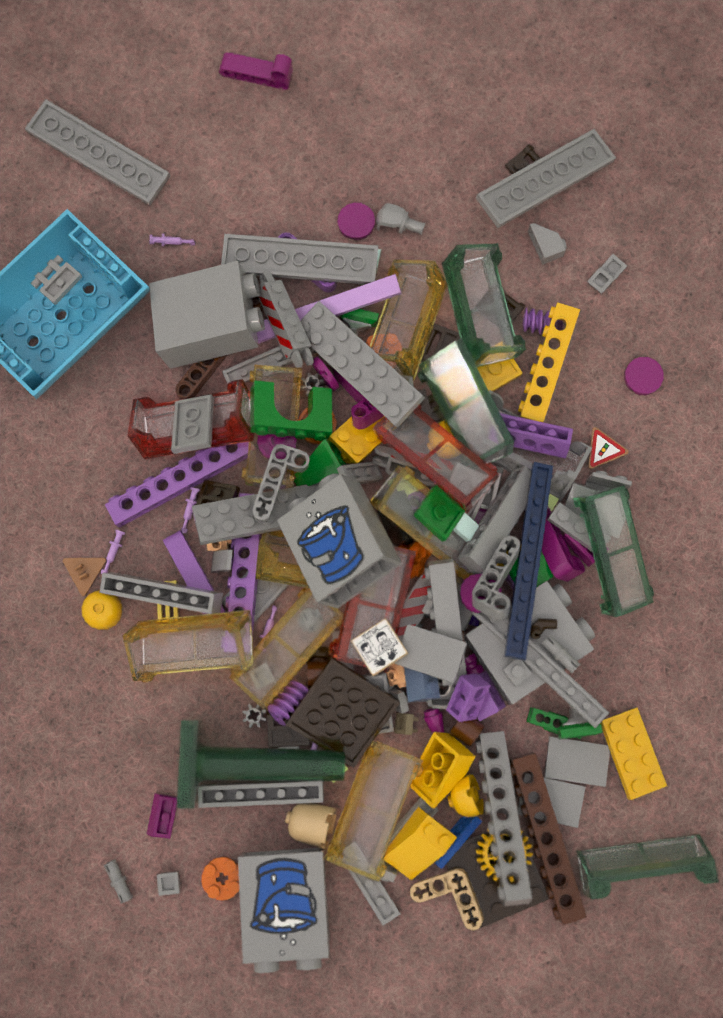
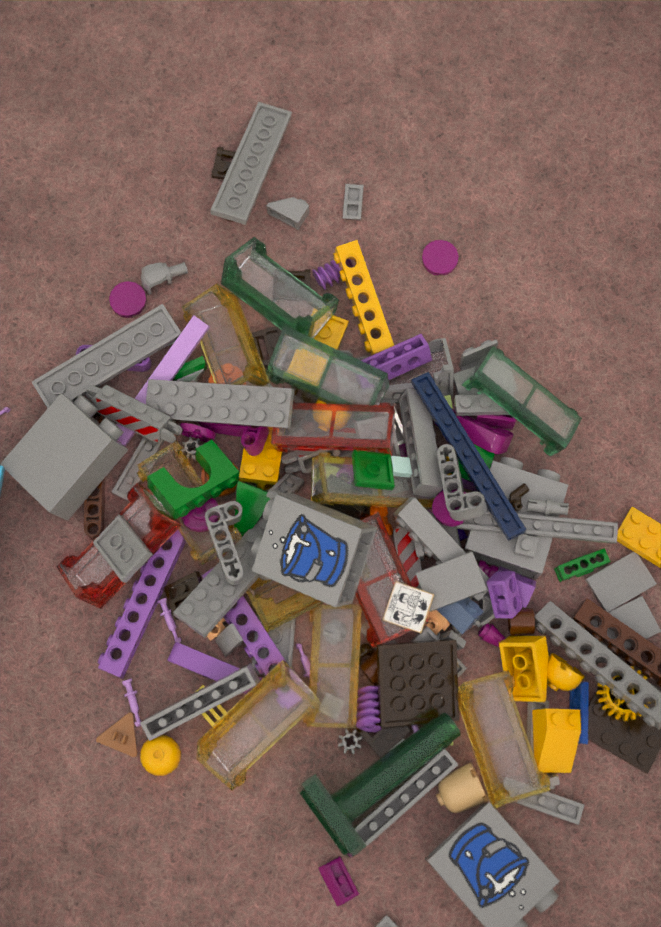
camera: 40 degrees left, 5 degrees down
orange plate [202,857,239,900] -> none
dark tan tile [394,713,419,735] -> none
tan beam [410,868,484,930] -> none
green piece [557,705,603,740] -> none
piece [588,427,629,469] -> none

